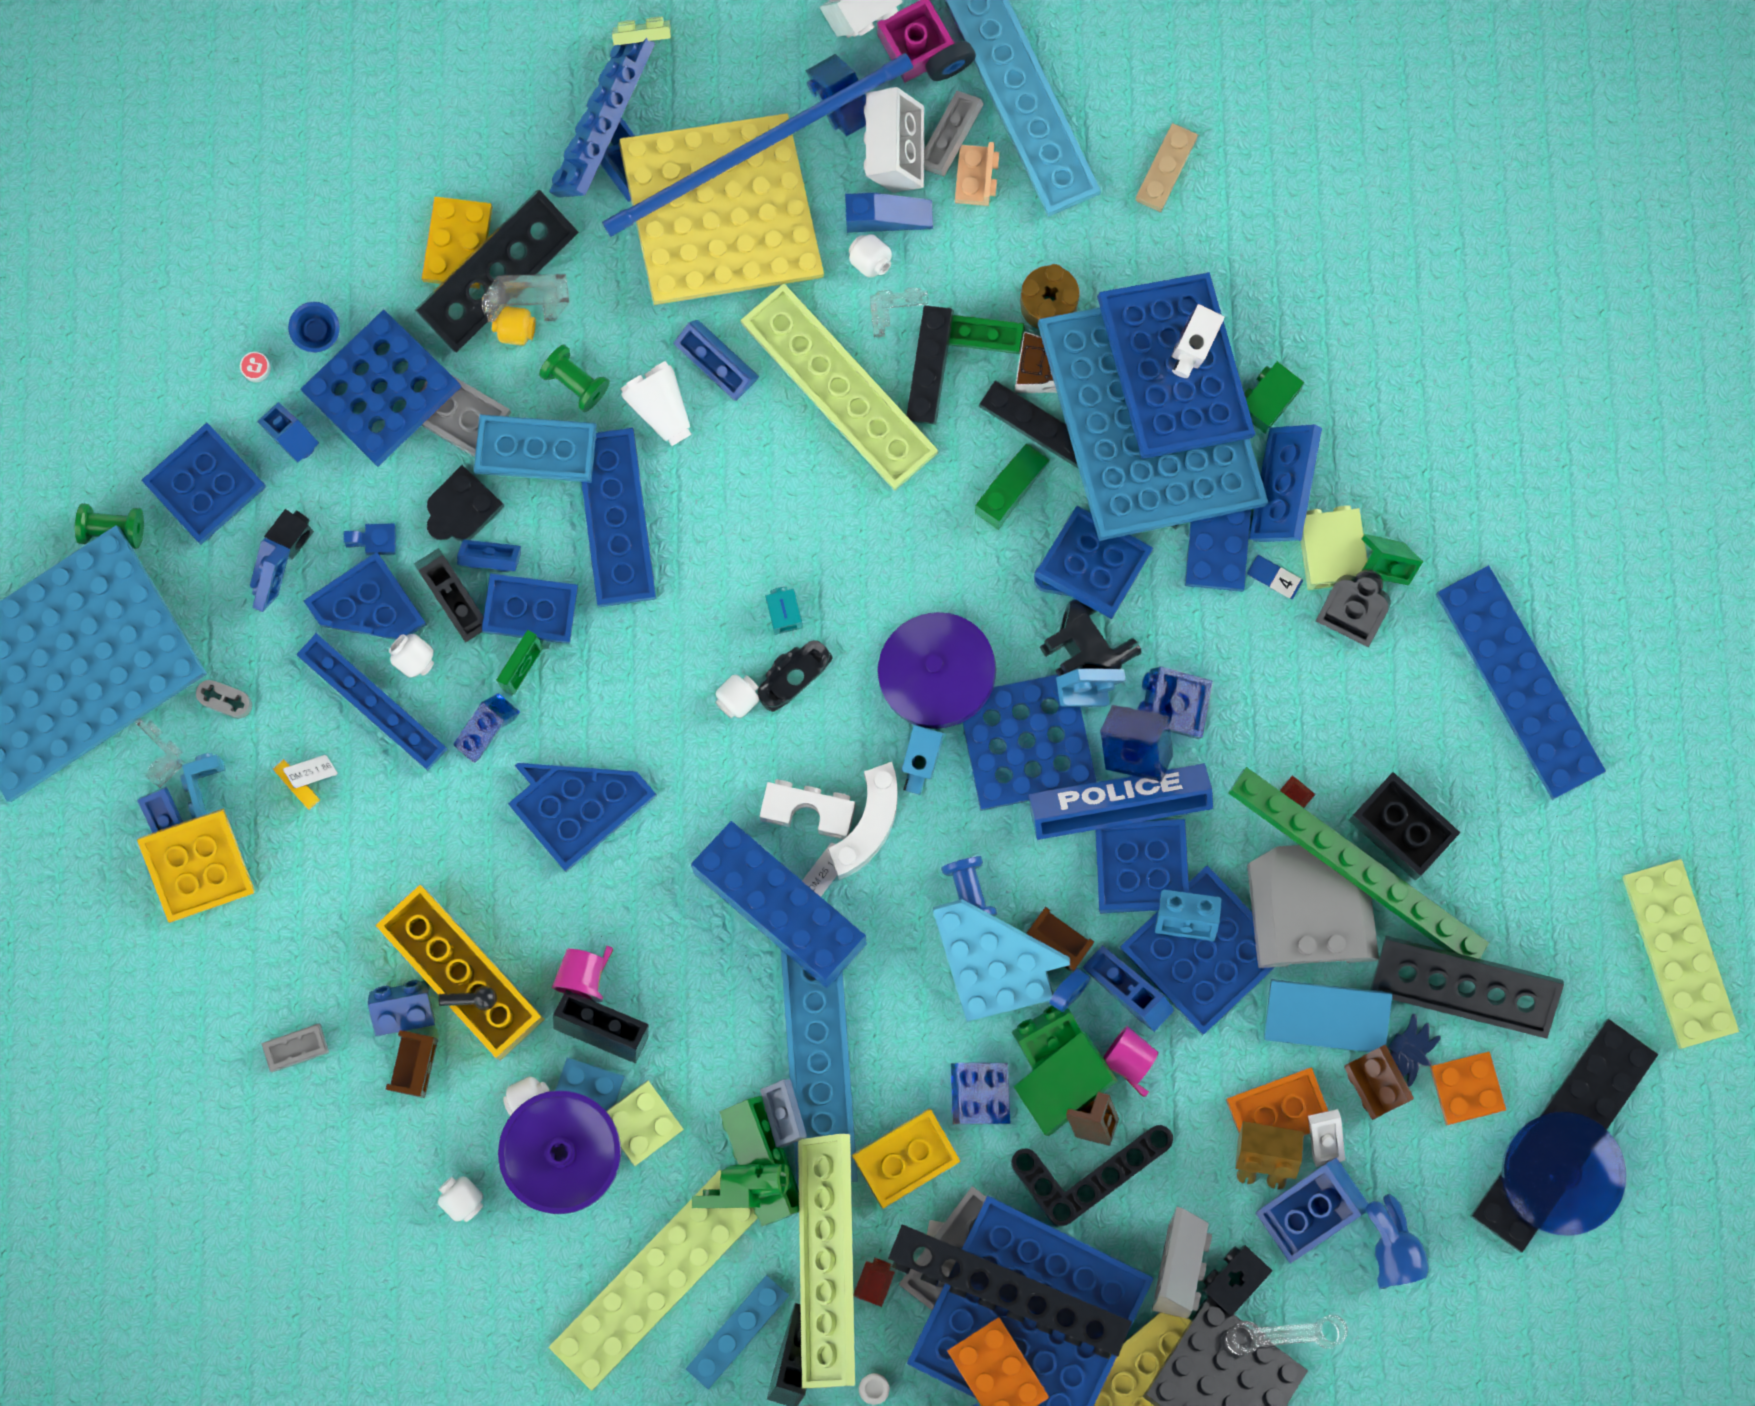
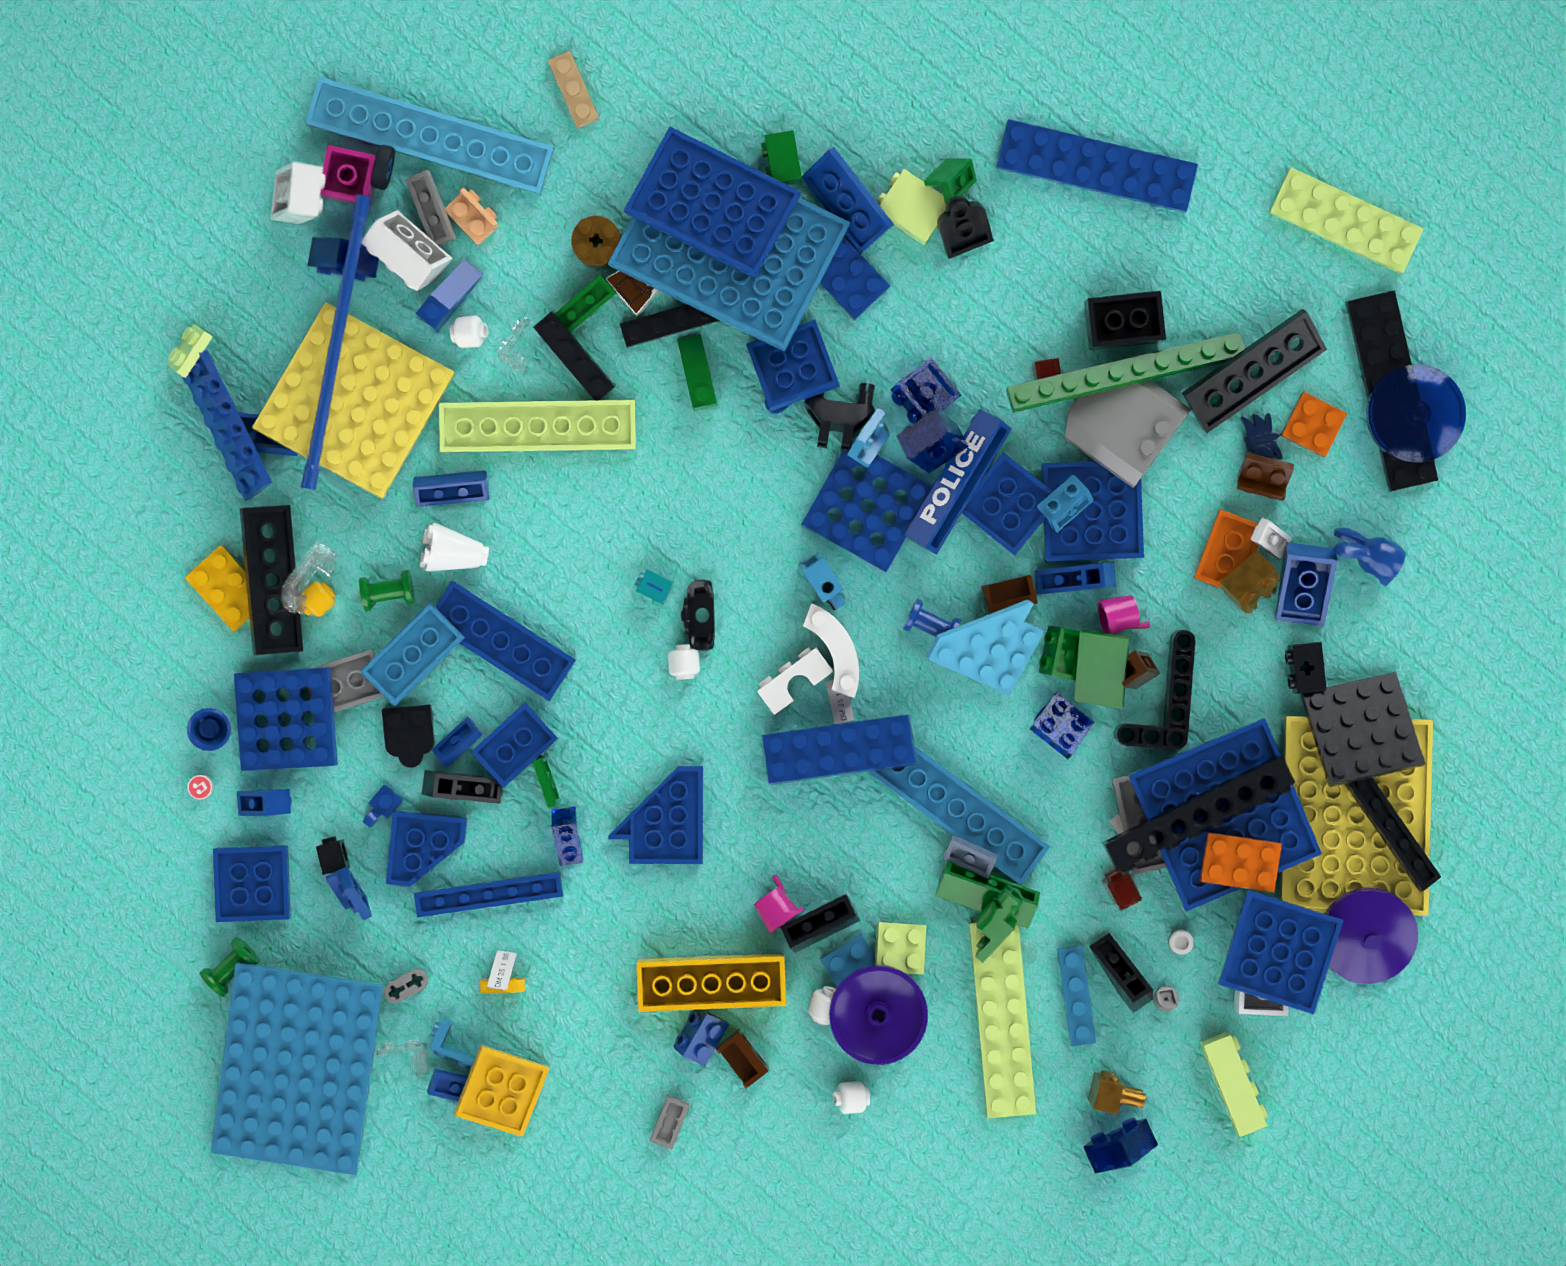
camera: 55 degrees left, 10 degrees up
white head [389,634,434,677] -> none
black bar [438,986,497,1010] -> none
yellowish green plate [798,1134,855,1389] -> none
yellow plate [851,1108,961,1209] -> none
dark purple dish [878,612,996,729] -> none
blue beam [1049,968,1091,1012] -> none
light grey slope [1152,1207,1212,1319] -> none
white torso [1171,304,1225,378] -> none
clear piece [1226,1314,1348,1355] -> none
sticker [1247,555,1303,599] -> none
dark azure tile [1264,979,1392,1052] -> none

